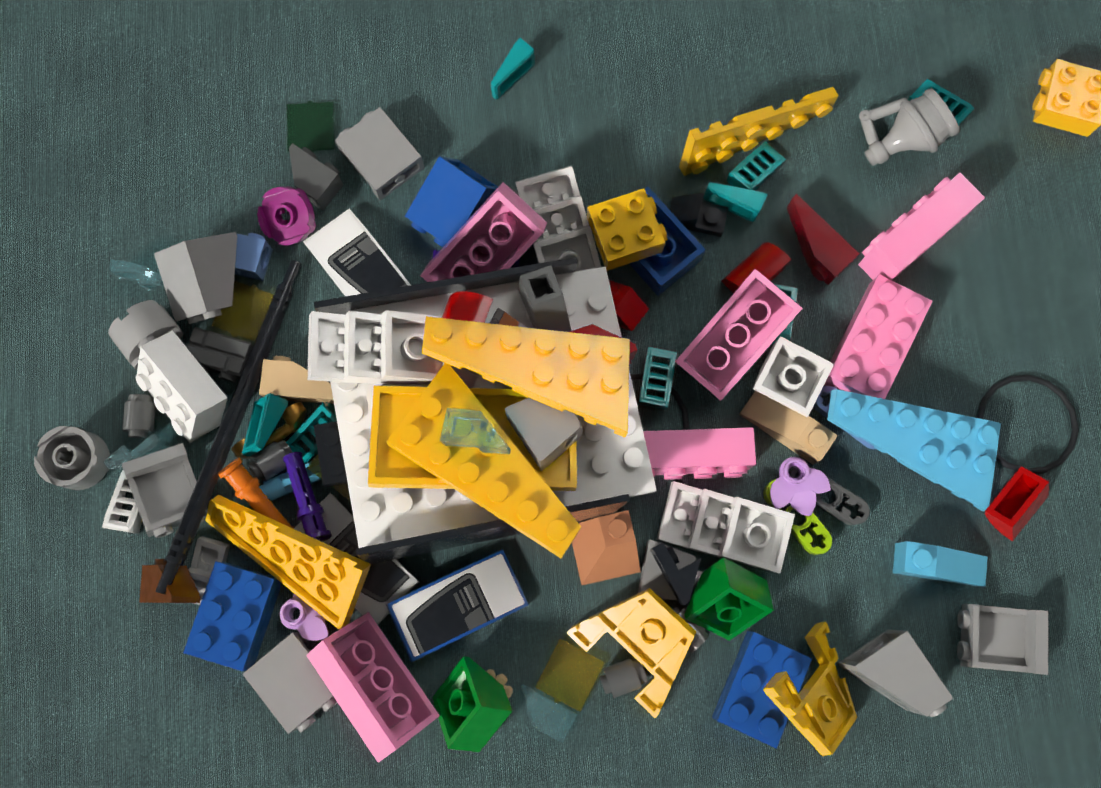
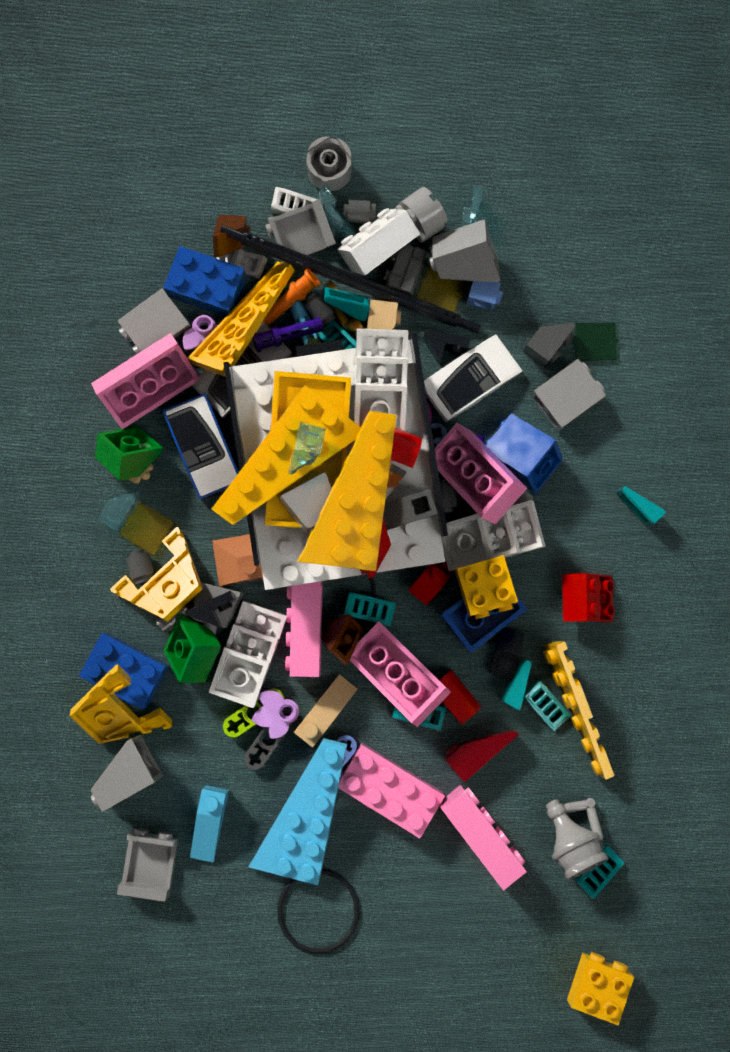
camera: 90 degrees right, 5 degrees up
magenta plate [257,186,316,245] -> none
white slope [753,336,834,417] -> none
red brick [985,466,1049,541] -> none
none -> reddish brown slope [321,614,364,665]
none -> black slope [423,329,470,365]
none -> red slope [562,573,615,622]

